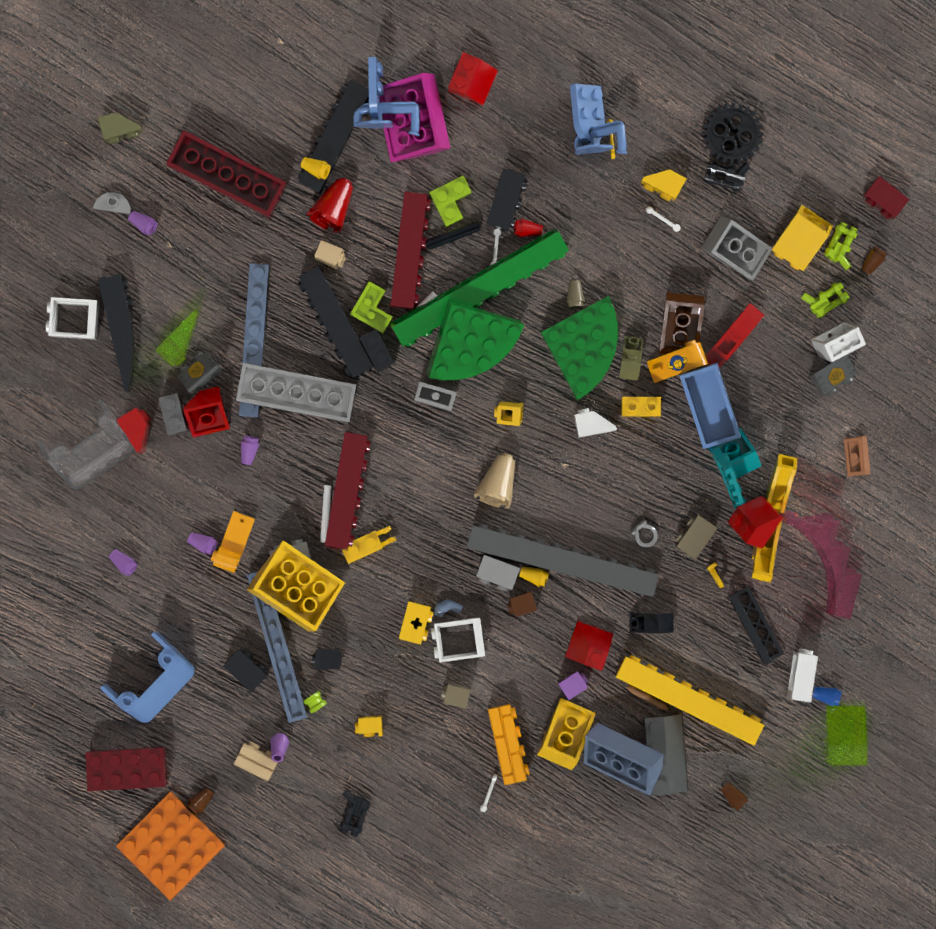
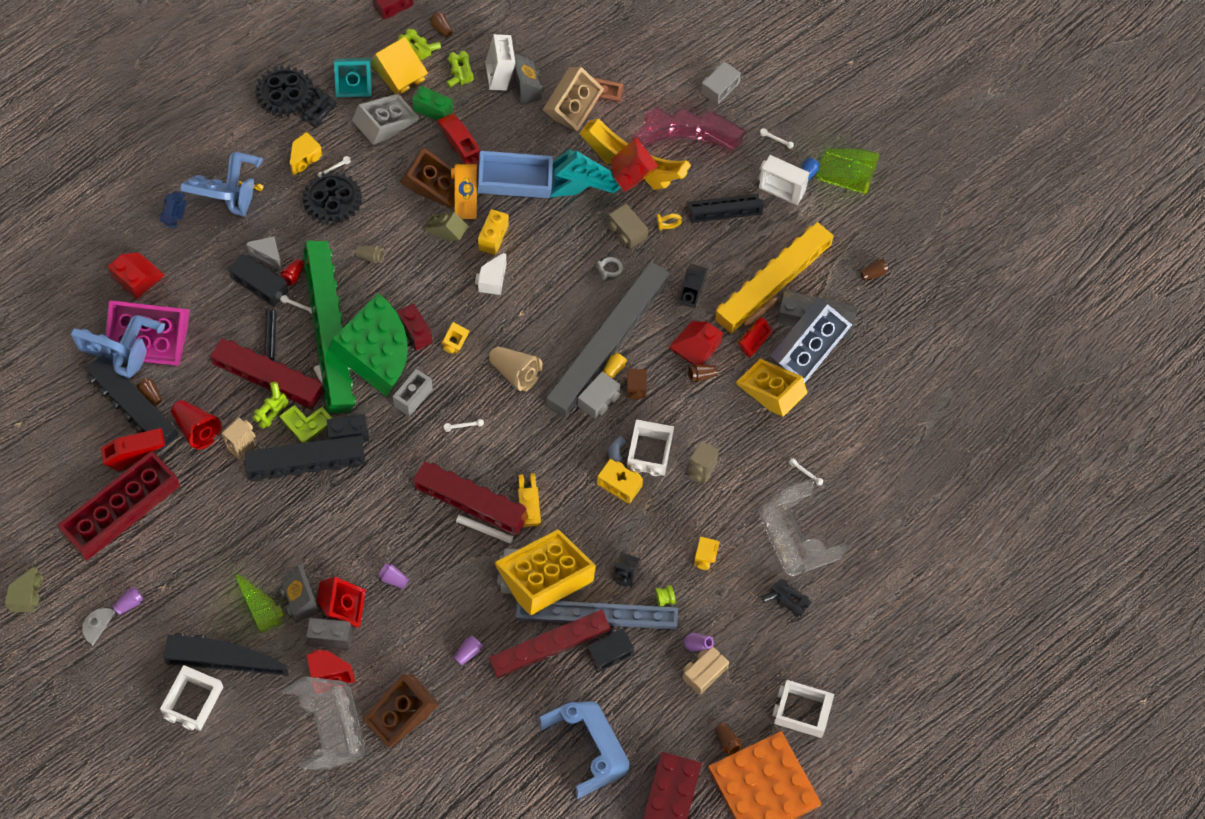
camera: 75 degrees left, 25 degrees down
medium lavender cone [109,549,138,576] -> none
light orange door [211,511,255,573] -> none
light grey plate [236,363,356,422] -> none
sand blue plate [239,263,269,418] -> none
yellow cone [301,157,331,180] -> none
lime plate [429,176,472,227] -> none
light orange brick [488,704,530,785] -> none
green brick [541,296,618,401] -> none
medium lavender brick [558,670,589,700] -> none
none -> red slope [101,428,165,472]
none -> reddish brown cone [136,377,163,407]
none -> dark blue plate [160,191,186,228]
none -> light grey slope [246,236,282,270]
none -> lime piece [252,382,289,429]
none -> black gear [302,171,362,225]
none -> teal slope [334,58,372,97]
none -> reddish brown slope [363,674,439,748]
none -> dark red brick [397,303,433,351]
none -> green brick [412,86,453,121]
none -> white hinge [444,419,484,432]
none -> dark red brick [489,609,610,679]
none -> tan slope [543,67,604,131]
none -> reddish brown cone [688,364,718,383]
none -> light grey brick [701,62,741,105]
none -> red plate [738,318,773,357]
none -> white hinge [760,128,794,149]
none -> clear windscreen [760,478,846,576]
none -> white window [772,680,834,738]

